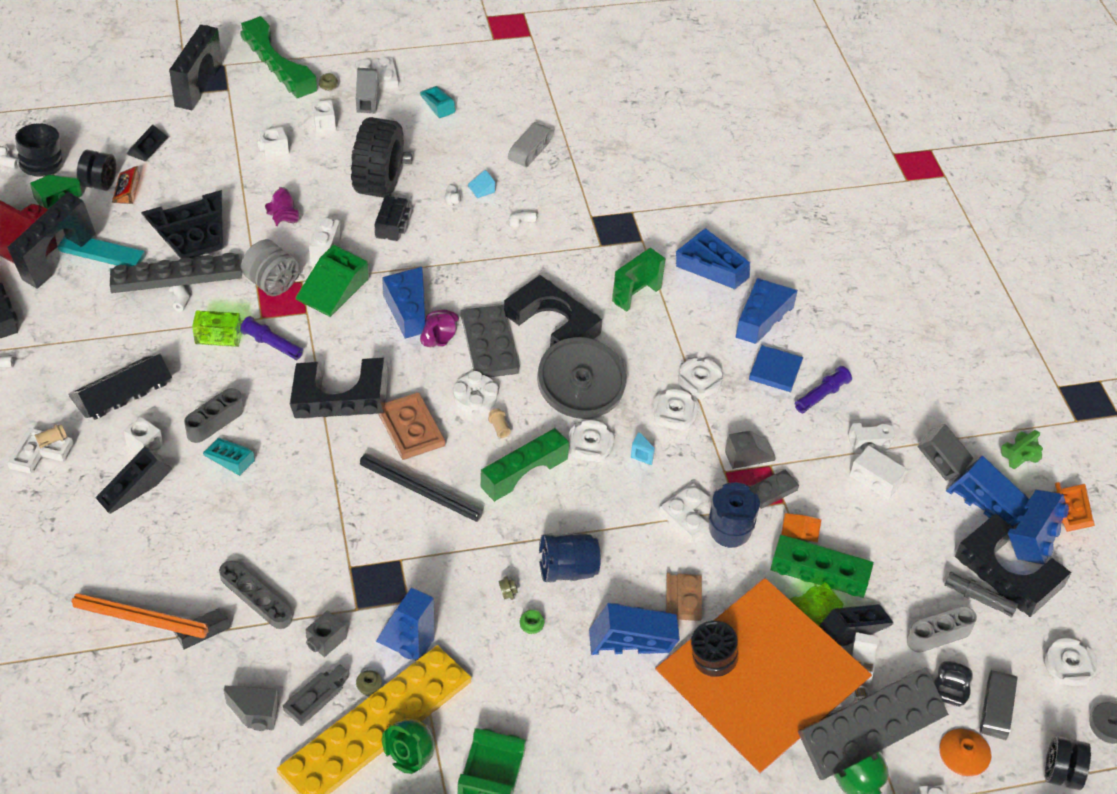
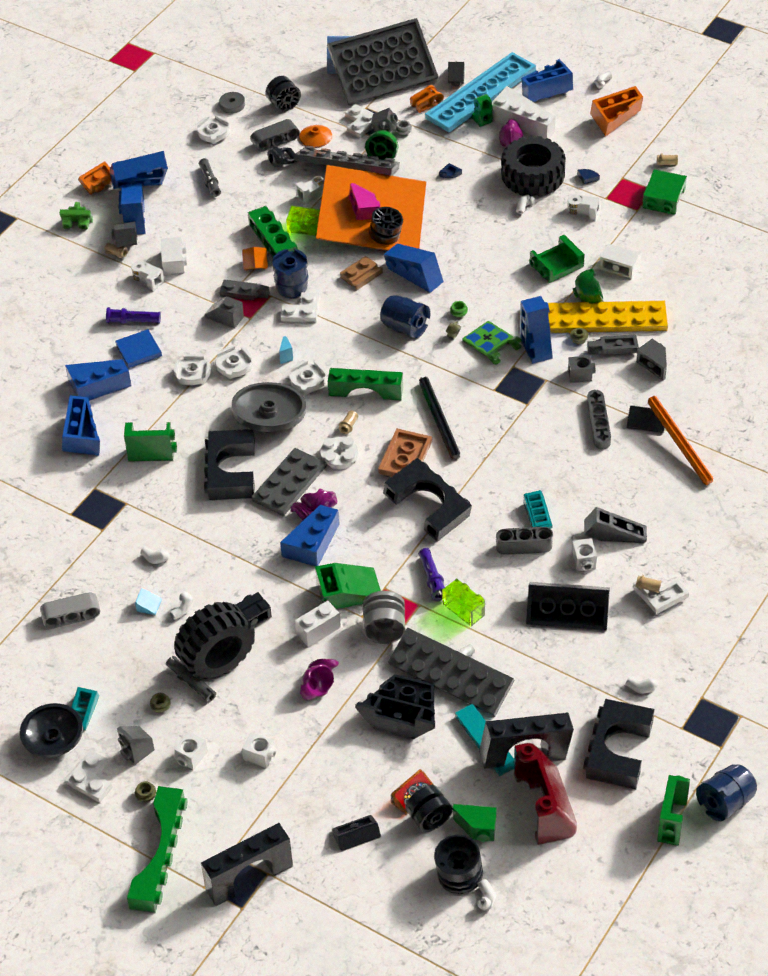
camera: 130 degrees left, 0 degrees up
black slope [819,604,894,646] -> none
light grey beam [907,606,977,653] -> none
black arch [955,513,1072,617] -> none
none -> black dish [20,703,83,758]
none -> dark pink slope [348,183,380,220]
none -> bright green flag [462,321,522,365]

